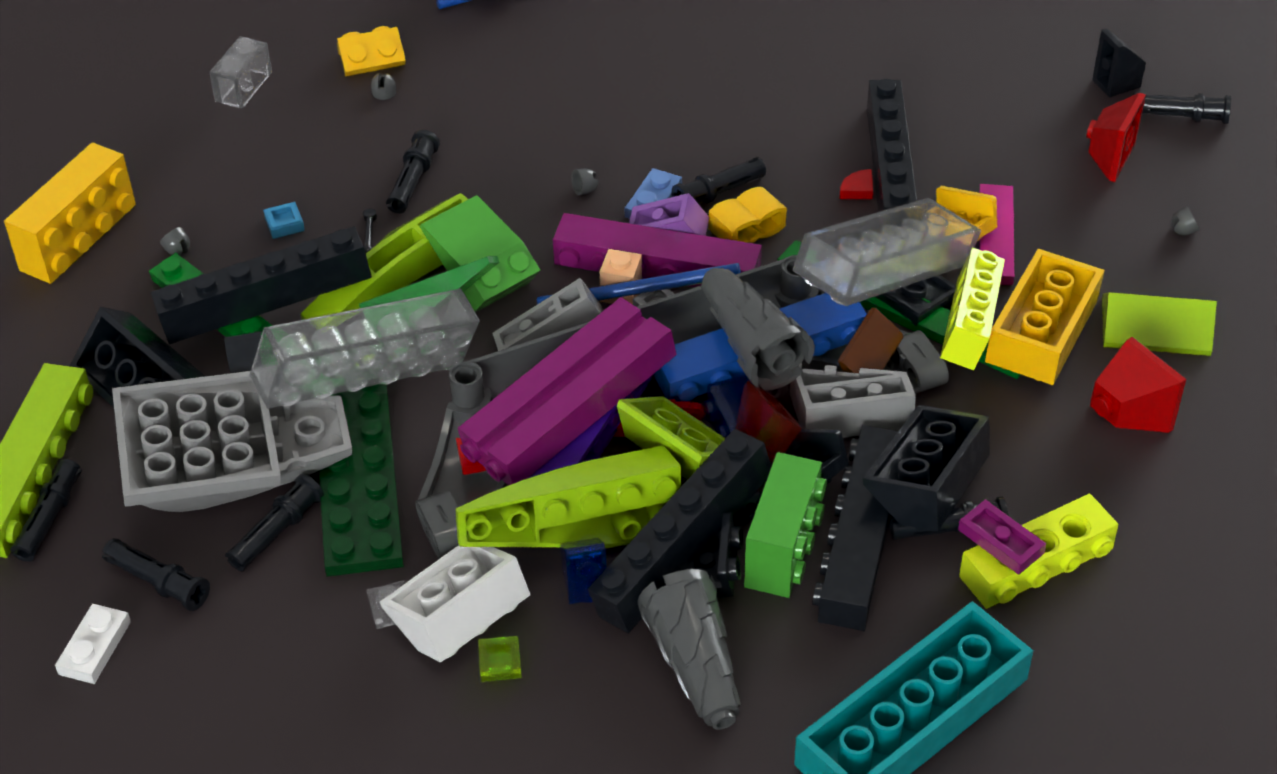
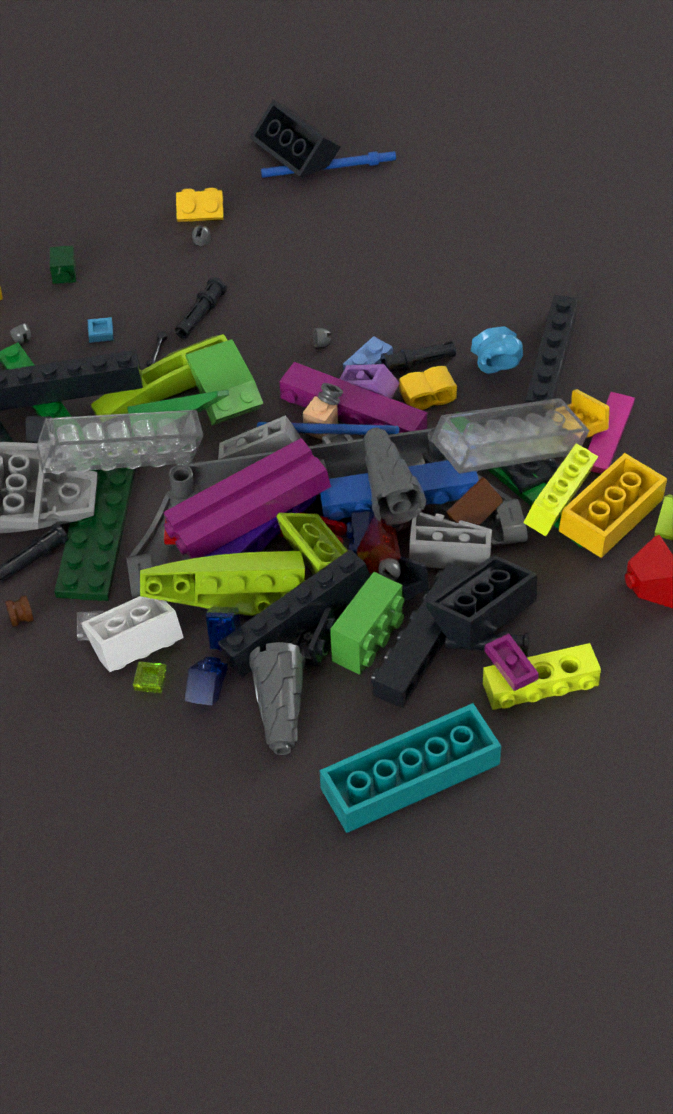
camera: 15 degrees right, 5 degrees up
clear brick [209,36,272,108] -> none
red tile [839,169,873,200] -> none
none -> reddish brown wheel [5,595,34,627]
none -> dark green brick [50,245,76,284]
none -> clear blue slope [185,657,228,706]
none -> dark grey bush [318,383,343,405]
none -> dark grey hinge [378,558,401,581]
none -> dark azure piece [471,326,523,374]

